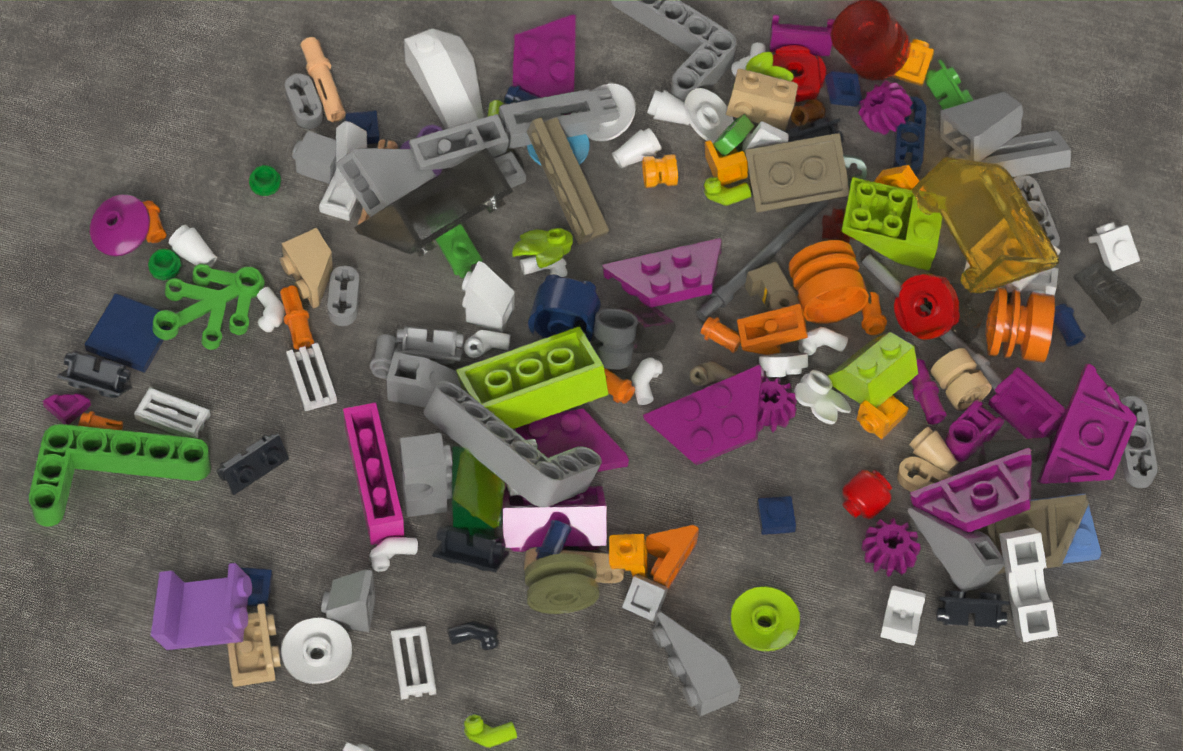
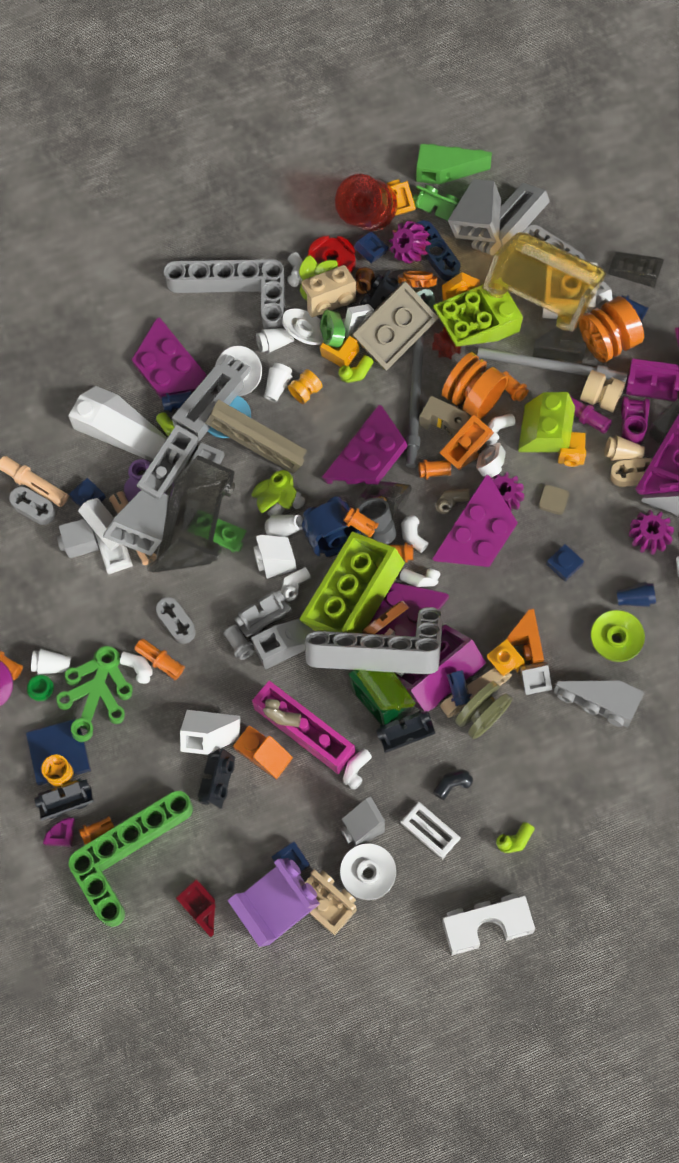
camera: 30 degrees left, 10 degrees up
white tile [134,387,211,439] -> none
green plate [249,165,281,196] -> none
tan slope [280,228,333,309] -> none
white tile [286,343,337,411] -> none
light grey arch [400,433,452,517] -> none
magenta hinge [769,14,834,57] -> none
white plate [794,370,851,424] -> none
red head [842,469,892,520] -> none
red plate [894,274,960,340] -> none
white bracket [1088,222,1140,272] -> none
none -> light orange wheel [41,754,74,788]
none -> dark red slope [175,879,216,938]
none -> white slope [180,710,240,755]
none -> orange slope [233,725,293,780]
none -> dark tan arm [263,699,301,727]
none -> white cone [265,515,303,537]
none -> orange pin [343,507,379,538]
none -> dark orange tile [361,601,409,634]
none -> orange gear [398,270,437,288]
none -> white arm [400,568,440,587]
none -> bright green slope [416,144,492,184]
none -> dark tan piece [539,485,569,515]
none -> dark blue cone [616,581,656,607]

